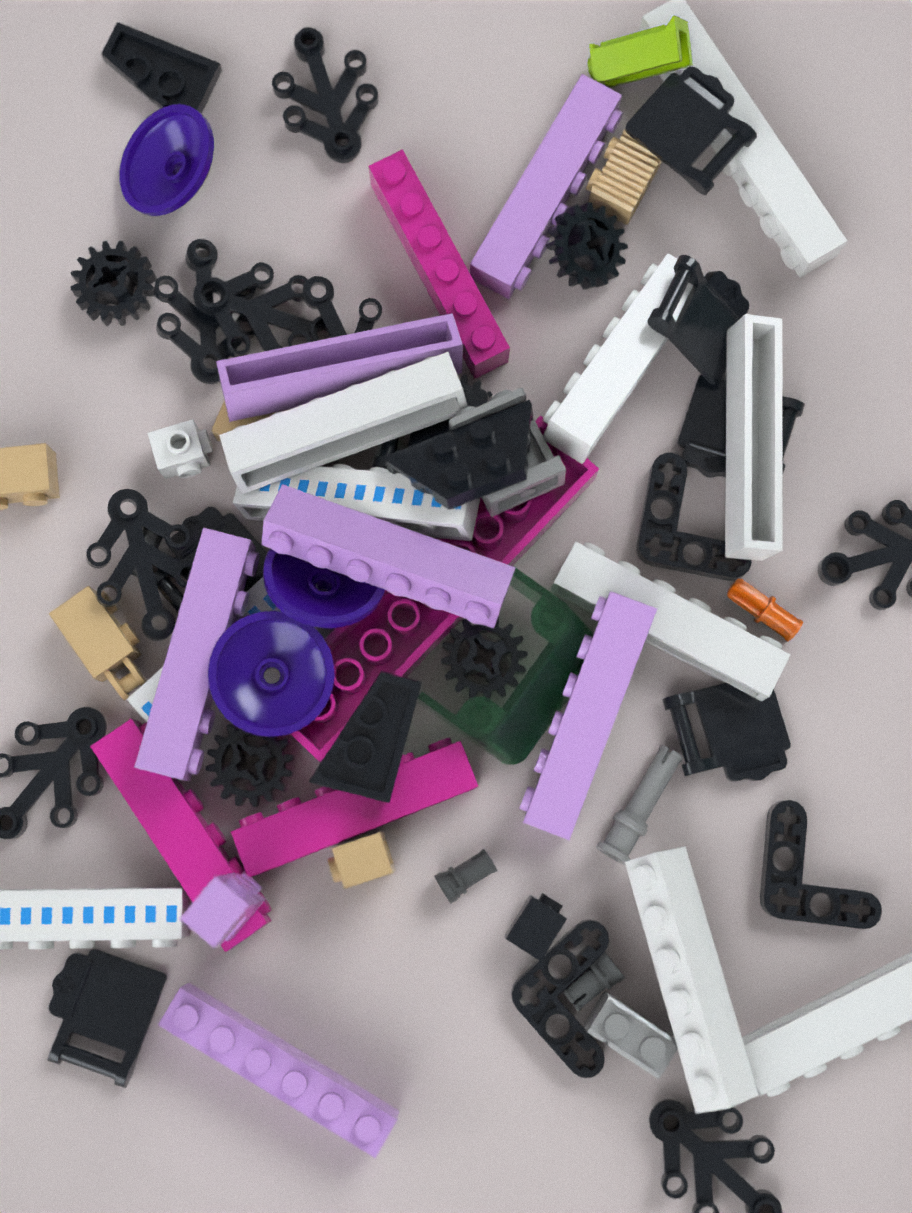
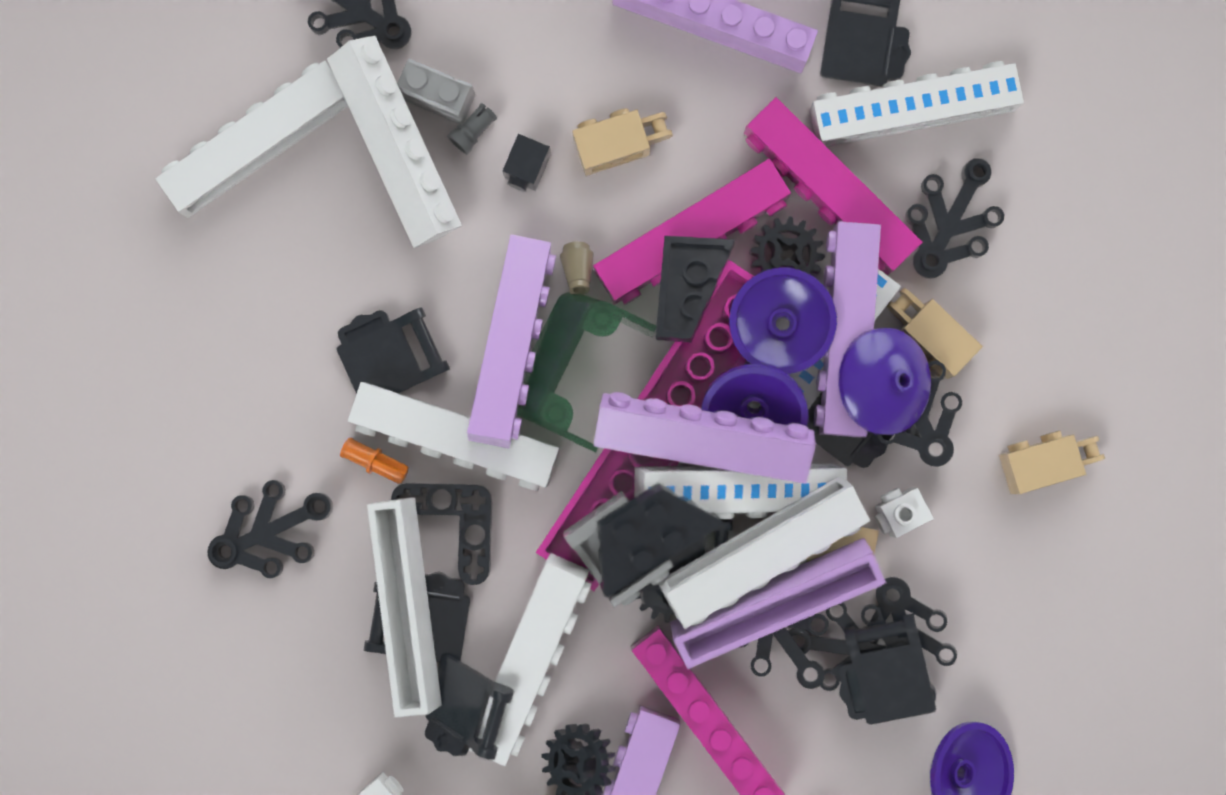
camera: 170 degrees right, 5 degrees up
black gear [70,241,157,326] -> none
lavender arch [180,872,266,948] -> none
tan brick [328,832,396,889] -> none
dark grey pin [434,849,497,904] -> none
black gear [441,617,528,702] -> none
black beam [511,919,609,1078] -> none
light grey pin [596,745,683,866] -> none
black beam [760,800,882,929] -> none
none -> dark tan cone [560,241,594,295]
none -> tan brick [572,108,673,176]
none -> dark purple dish [838,328,931,435]
none -> black piece [838,614,936,725]

